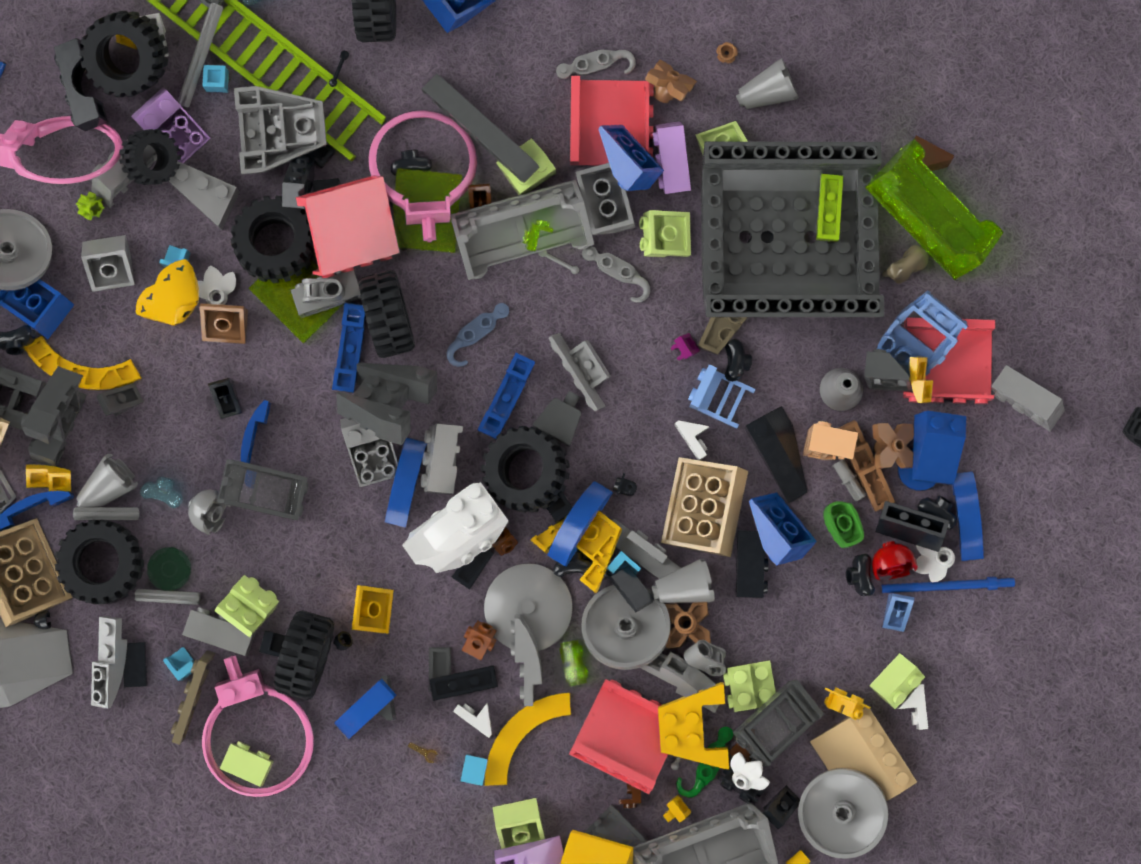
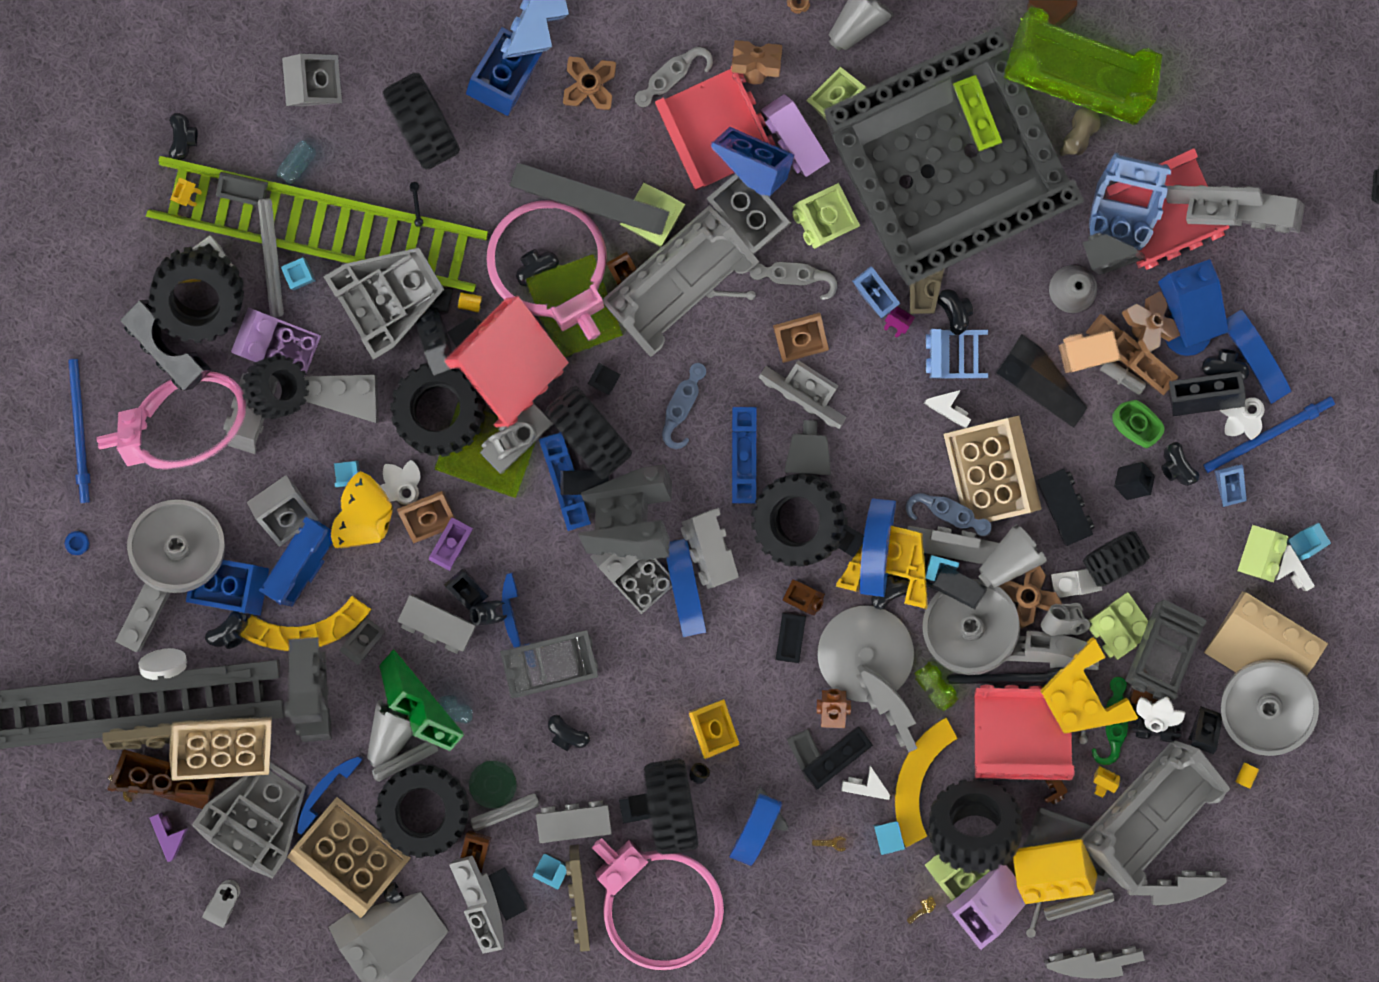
camera: 30 degrees left, 5 degrees up
yellow slope [26,464,71,492] -> none
lime gear [76,192,104,220] -> none
light grey cylinder [188,489,230,535] -> none
yellowish green plate [215,575,279,637] -> none
yellowish green brick [219,741,274,787] -> none
white slope [402,482,508,573] -> none
clear neon green bracket [523,219,554,251] -> none
black hinge [613,473,637,497] -> none
blue slope [749,492,817,566] -> none
yellow hinge [824,687,871,720] -> none
red cylinder [872,541,918,580] -> none
yellow slope [910,357,933,403] -> none
none -> blue piece [259,517,332,607]
none -> green slope [379,650,464,751]
none -> light grey brick [398,595,476,654]
none -> medium lavender slope [429,517,473,571]
none -> yellow hinge [458,292,482,312]
none -> reddish brown slope [460,831,492,873]
none -> black piece [470,600,507,626]
none -> black piece [548,715,590,752]
none -> black tile [560,471,609,495]
none -> medium nougat plant [563,57,616,111]
none -> black panel [588,363,621,396]
none -> medium nougat slope [773,313,829,363]
none -> medium blue slope [852,266,900,319]
none -> sand blue piece [906,493,992,536]
none -> clear yellow hand [906,896,936,924]
none -> black tyre [929,778,1022,874]
none -> black piece [946,668,1062,684]
none -> white slope [1051,568,1102,598]
none -> black tyre [1083,531,1150,587]
none -> black panel [1114,462,1155,500]
none -> light grey bracket [1166,185,1263,225]
none -> medium azure panel [1287,523,1331,561]

